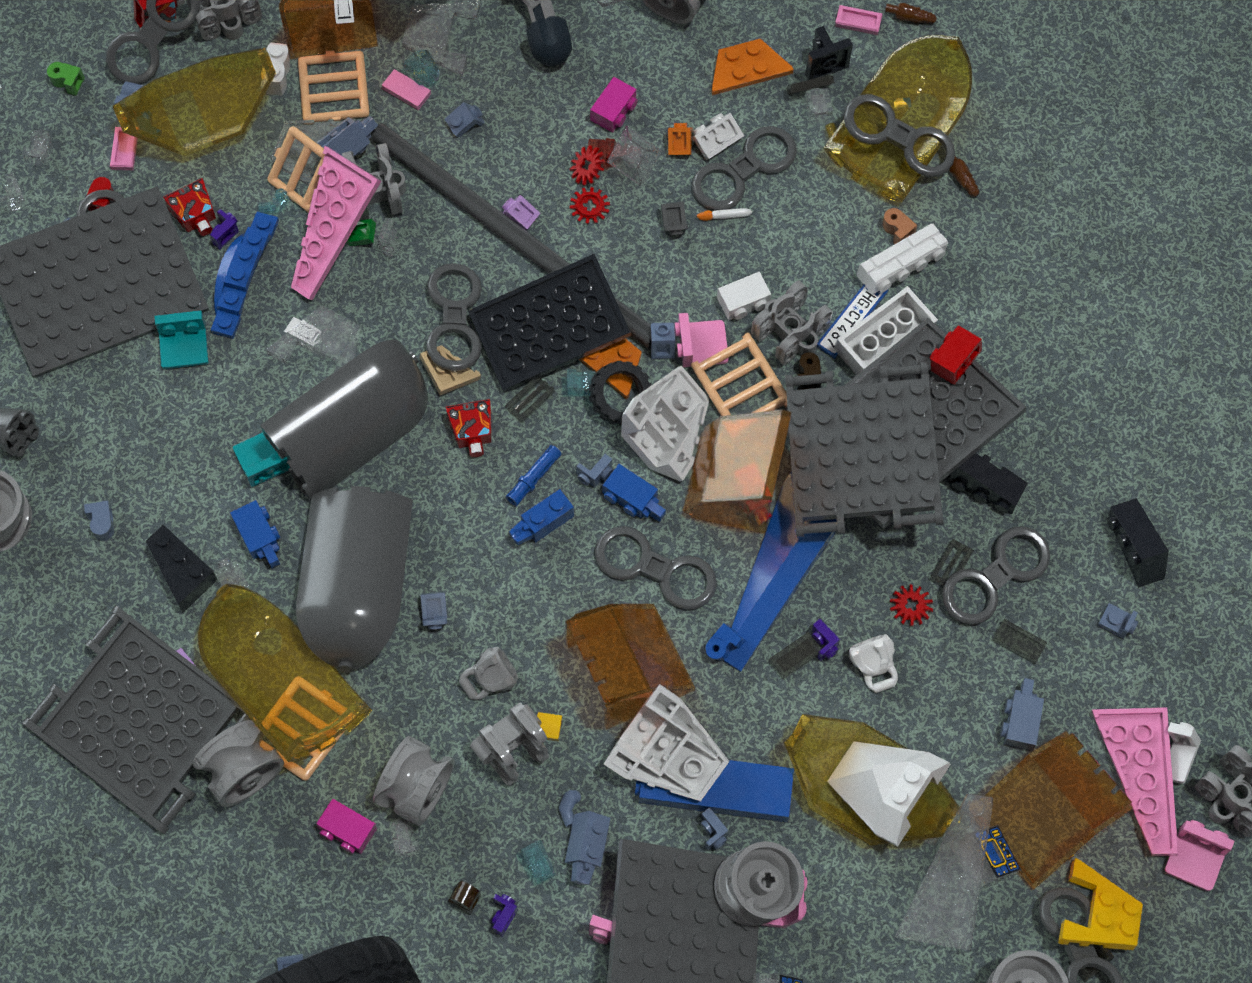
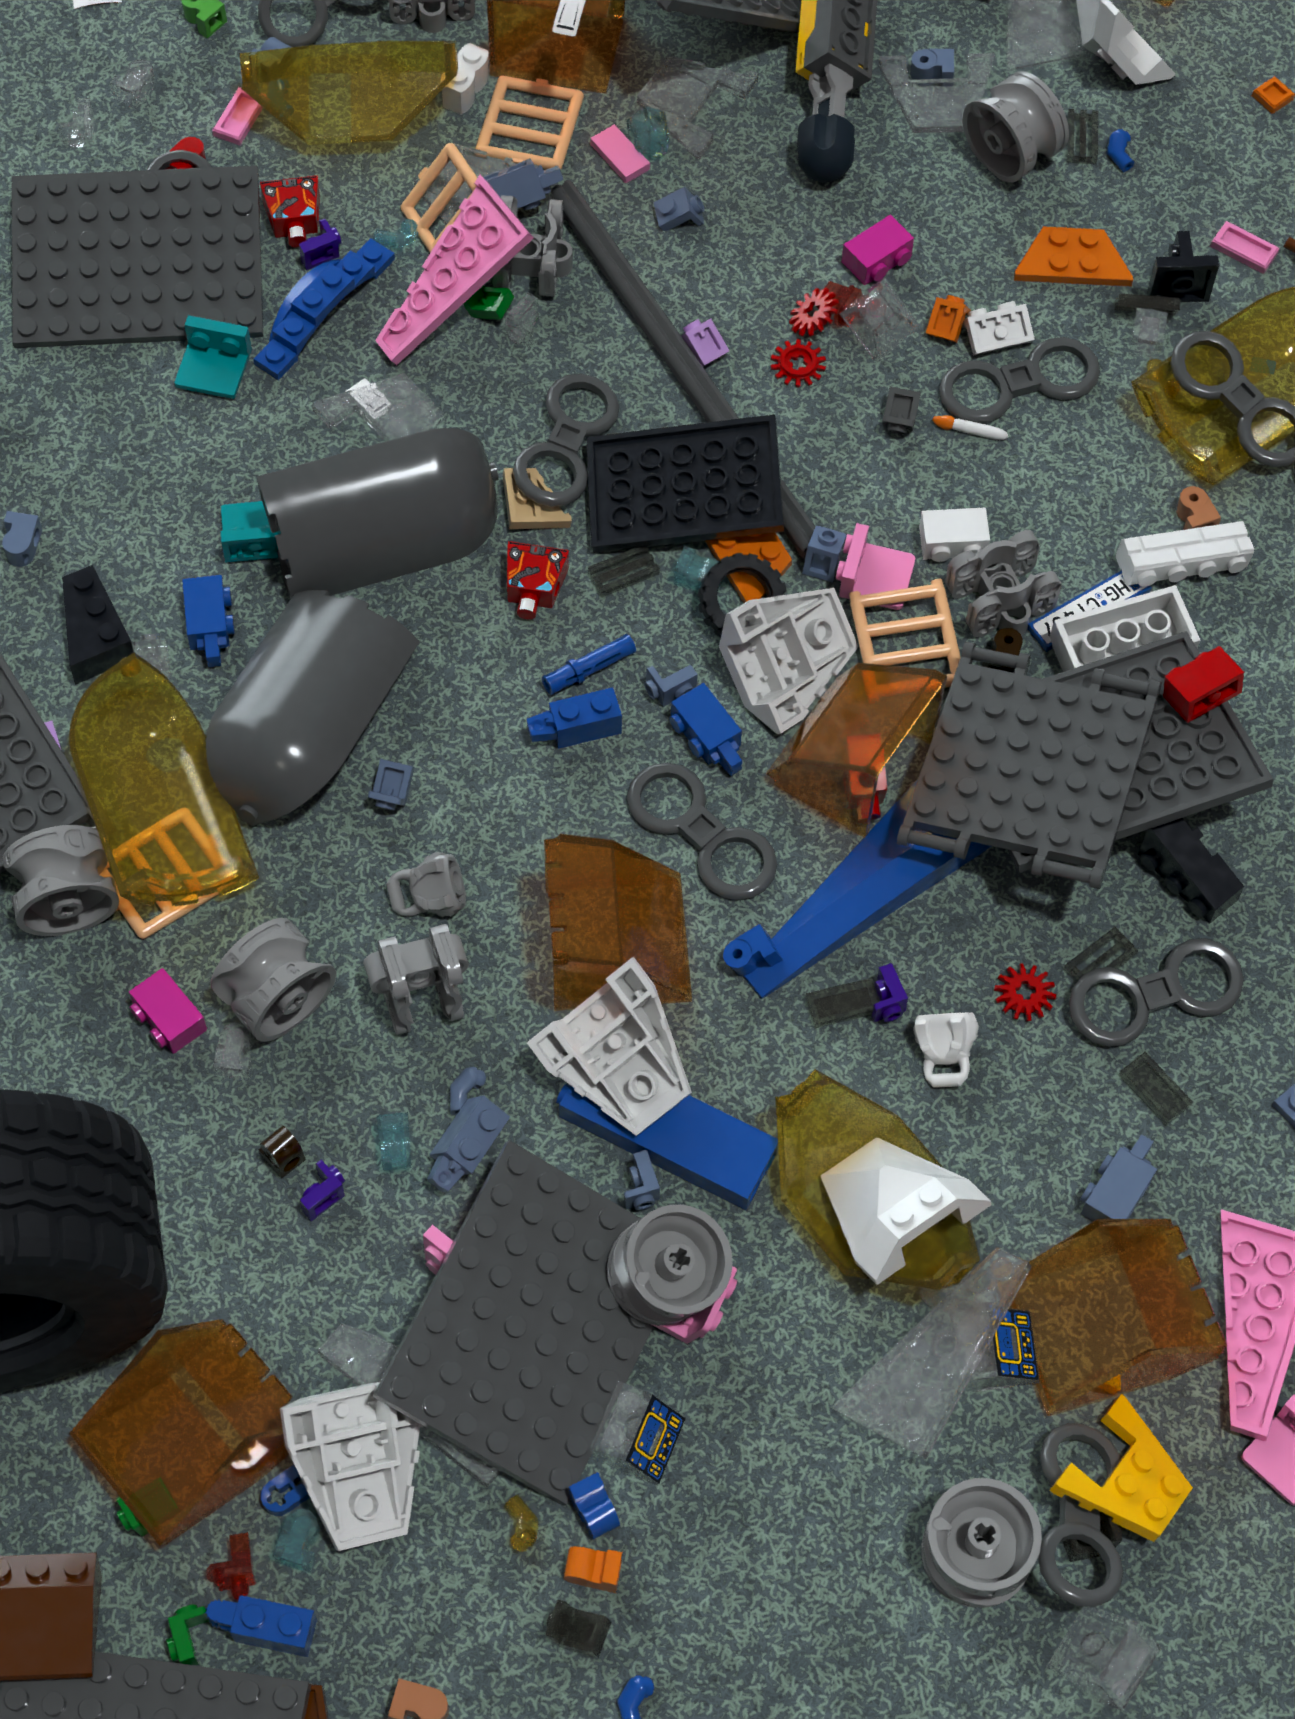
camera: 20 degrees right, 5 degrees down
yellow tile [537,712,562,741] -> none

